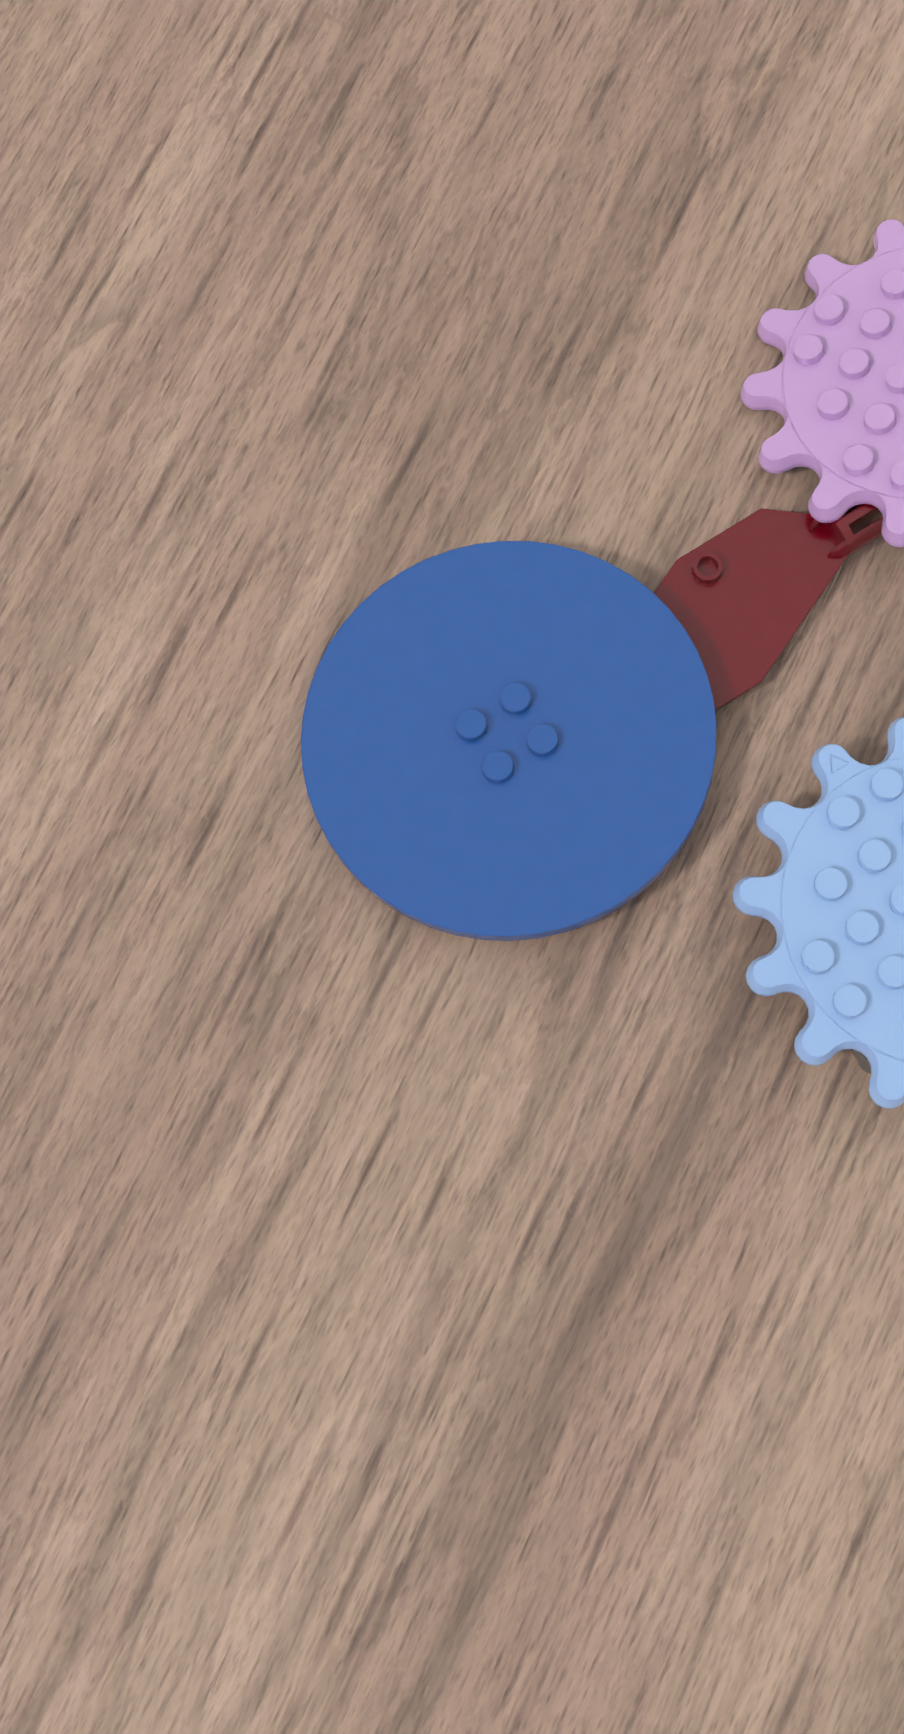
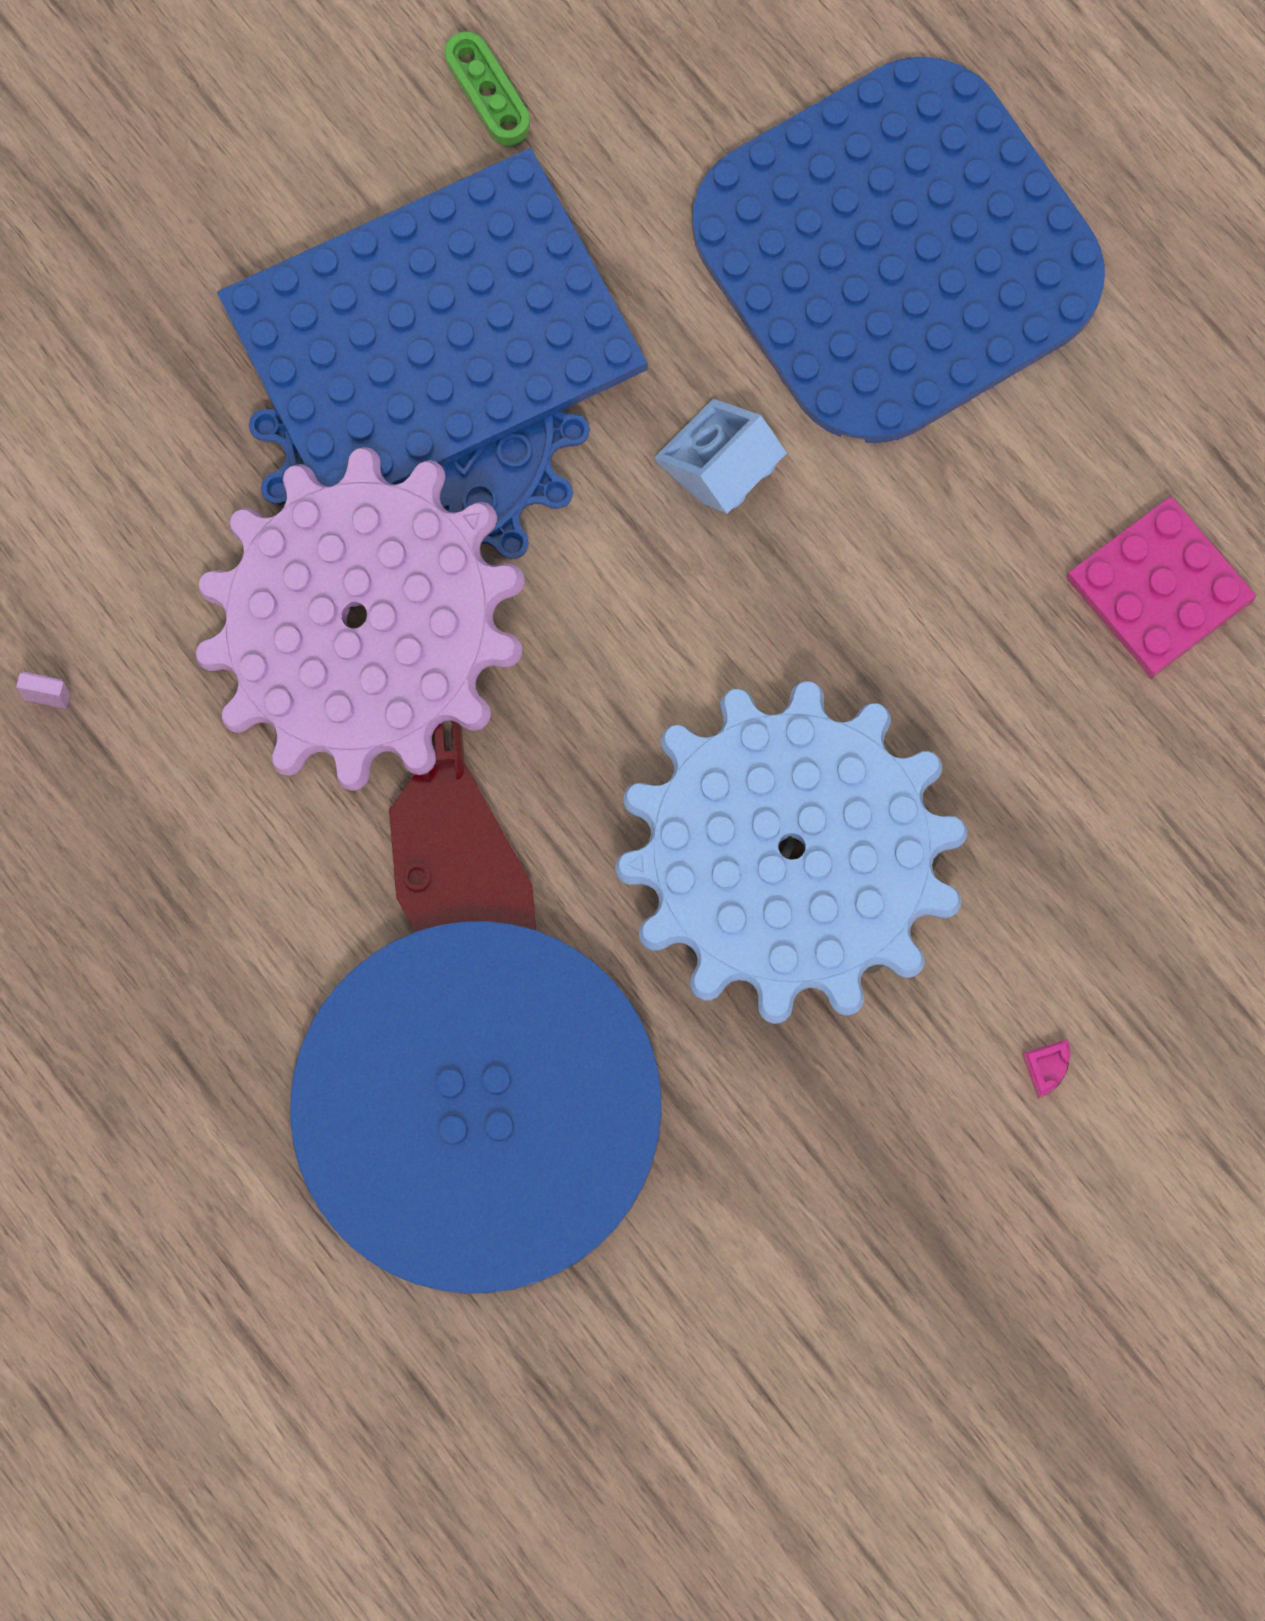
camera: 65 degrees left, 0 degrees up
none -> lavender tile [16,671,71,709]
none -> dark pink tile [1023,1039,1070,1099]

